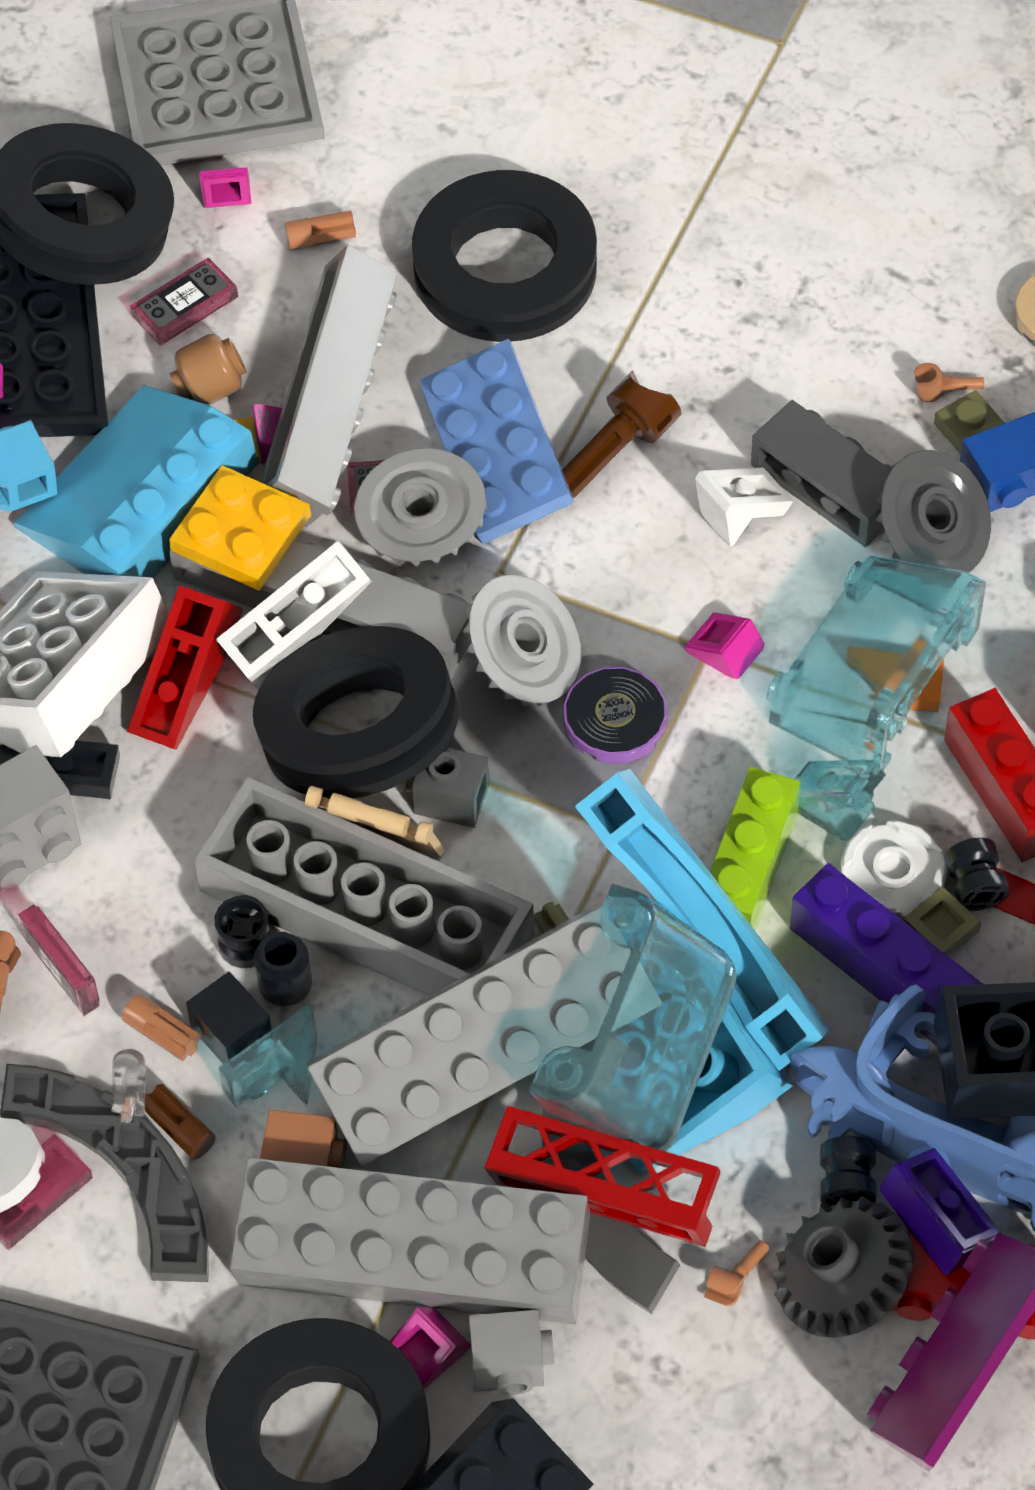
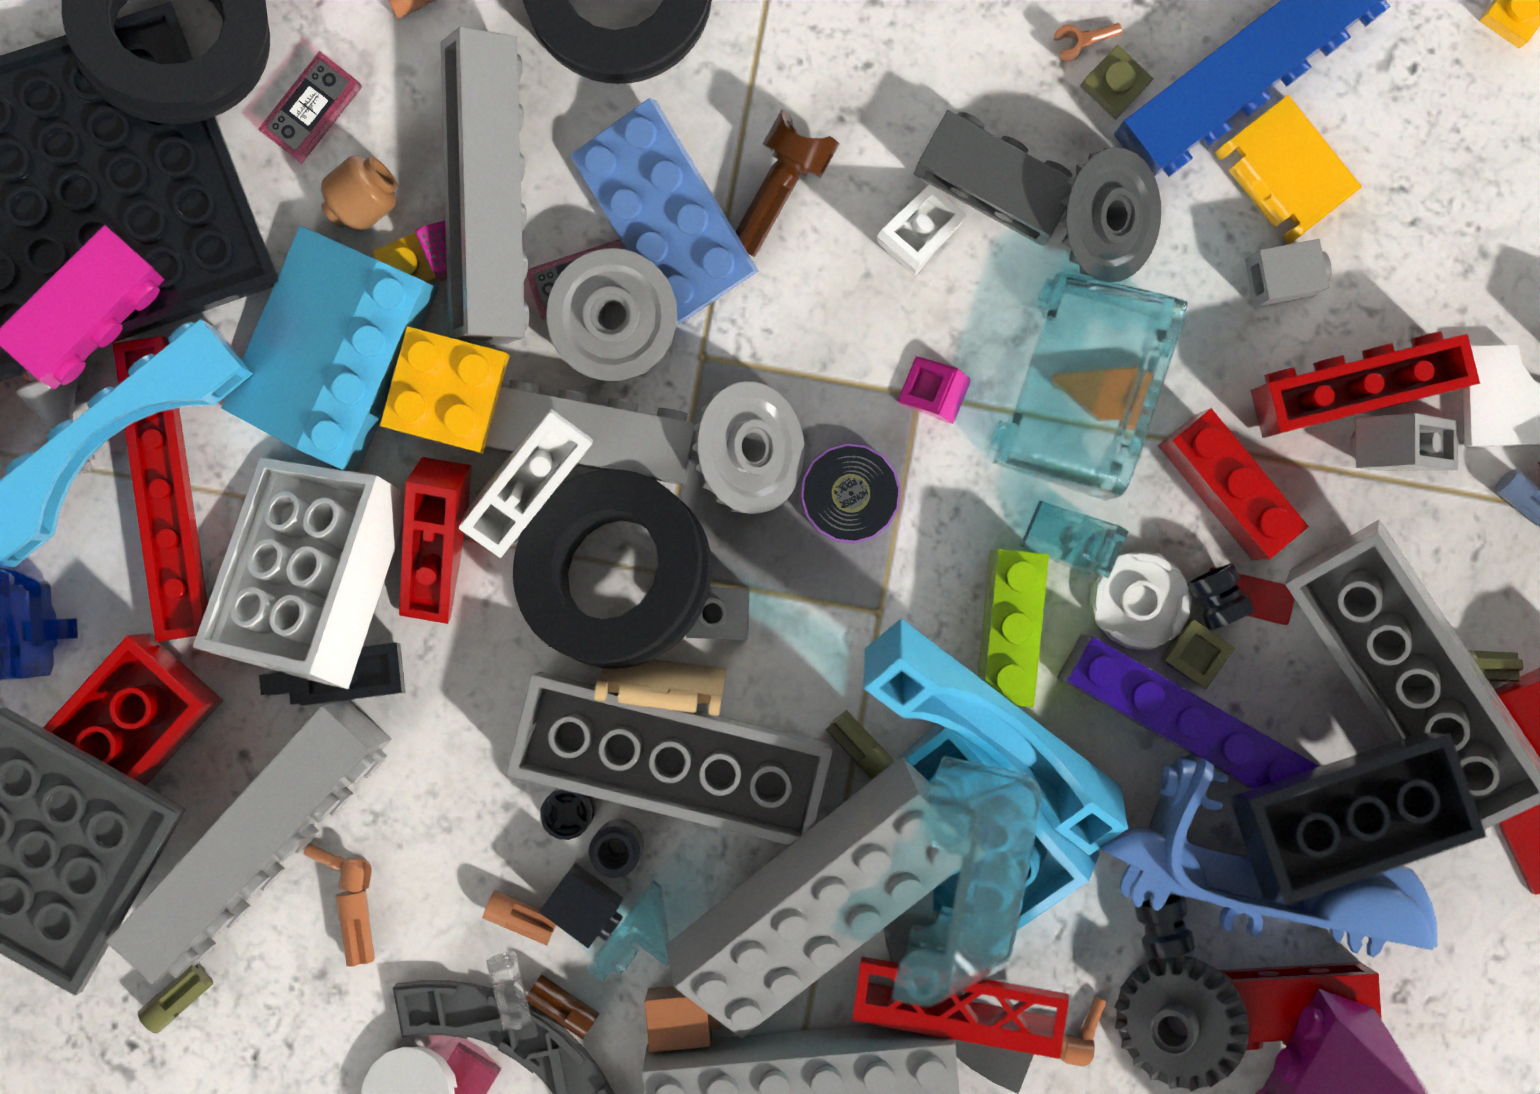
camera: 20 degrees left, 30 degrees up
clear pink tile [18,904,100,1016] -> none
dark purple slope [880,1147,1002,1275] -> none

